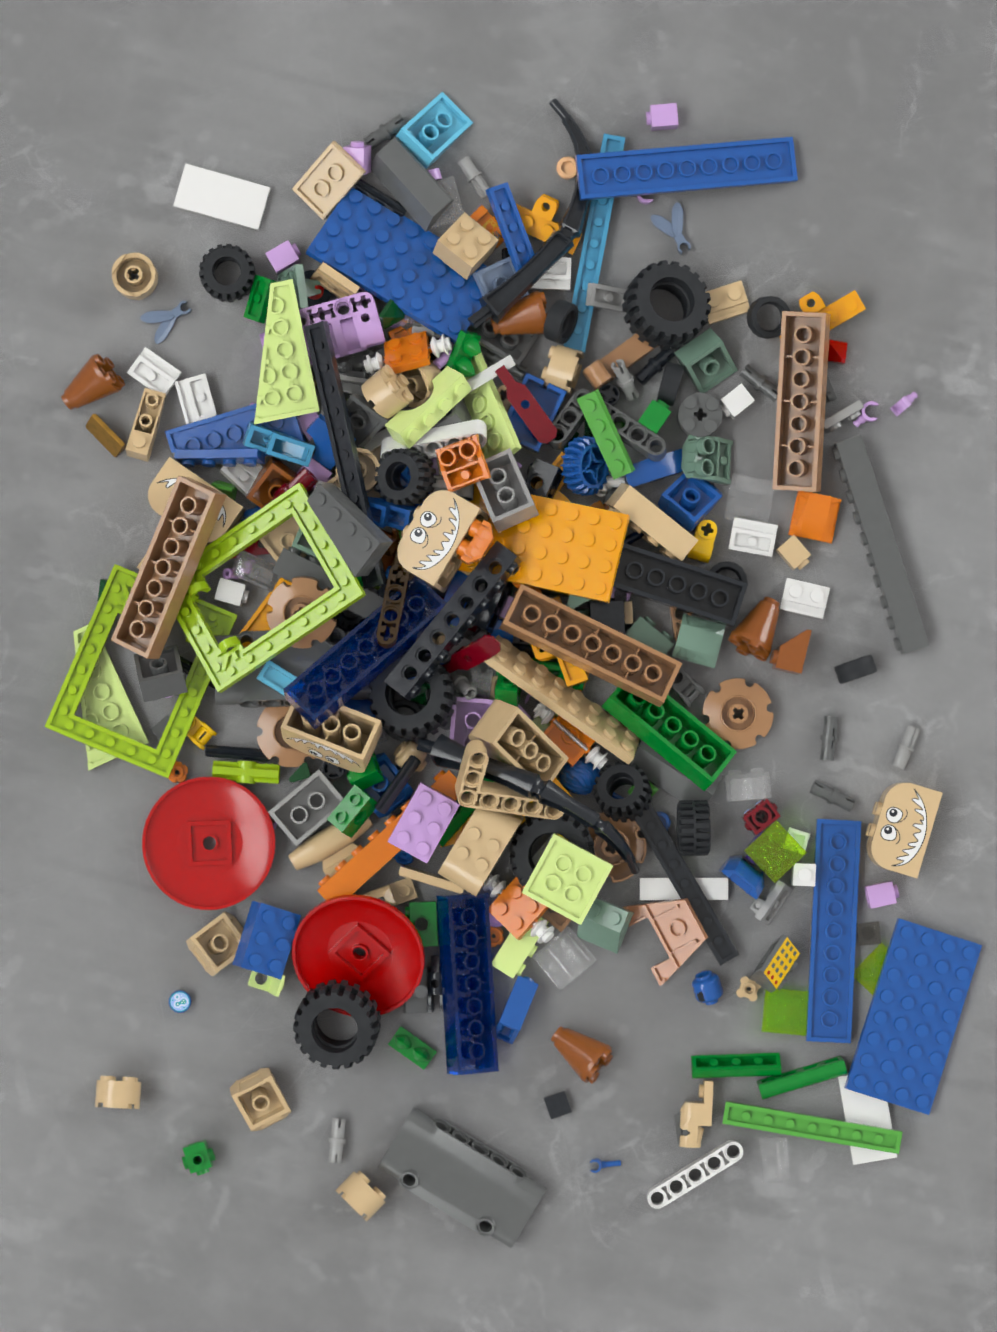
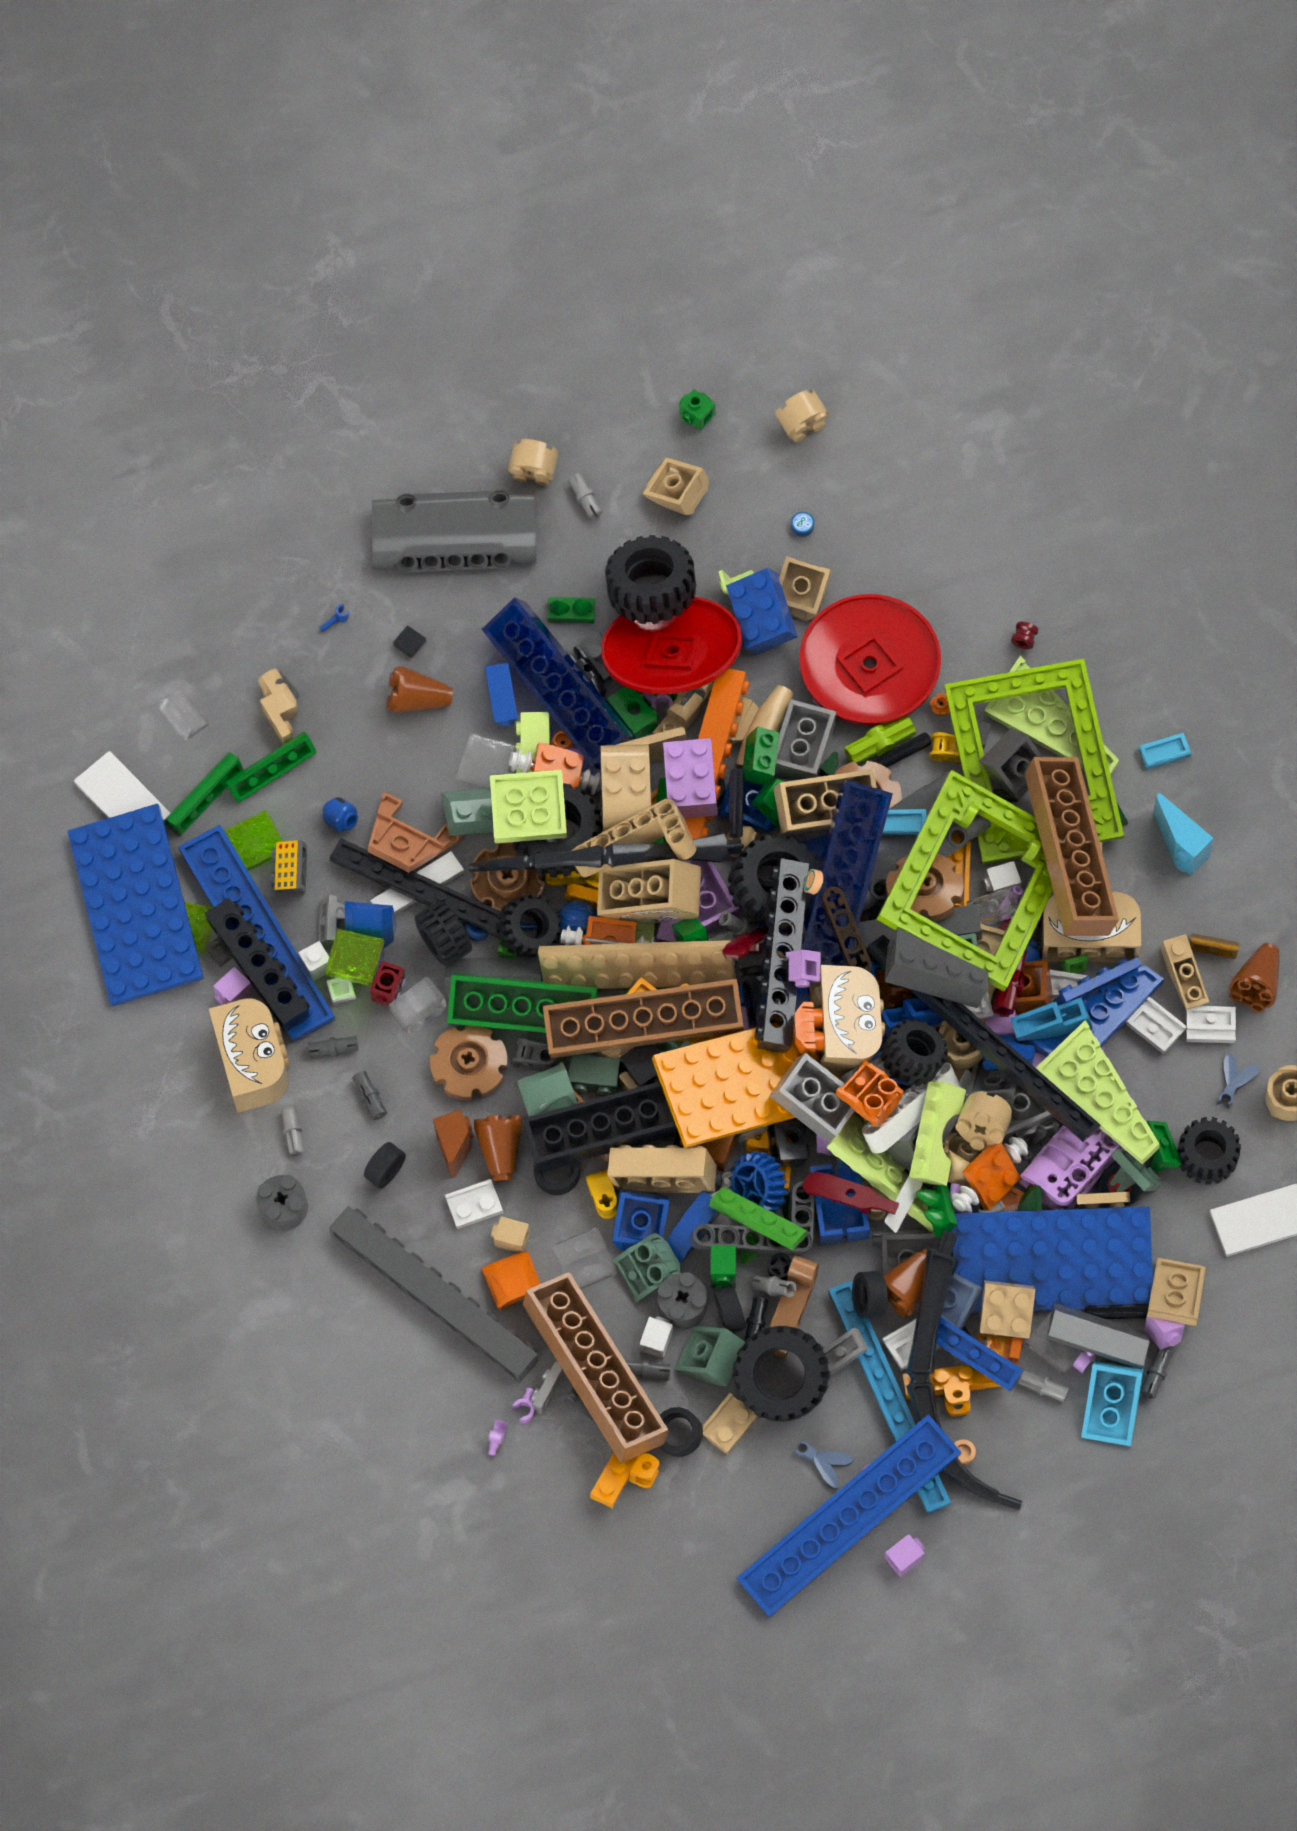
camera: 150 degrees right, 20 degrees down
lavender brick [265,240,301,275] -> none
tan brick [541,344,584,394] -> none
white beam [647,1140,743,1209] -> none
bright green plate [722,1101,903,1154] -> none
white plate [728,517,778,557] -> none
tan plate [736,976,761,1001] -> none
red slope [828,339,848,365] -> none
none -> black brick [205,898,310,1033]
none -> dark grey brick [256,1175,308,1231]
none -> lavender brick [786,949,820,987]
none -> light nougat tile [804,869,823,895]
none -> dark red wheel [1011,621,1039,649]
none -> medium azure tile [1138,733,1191,770]
none -> medium azure slope [1153,792,1214,876]

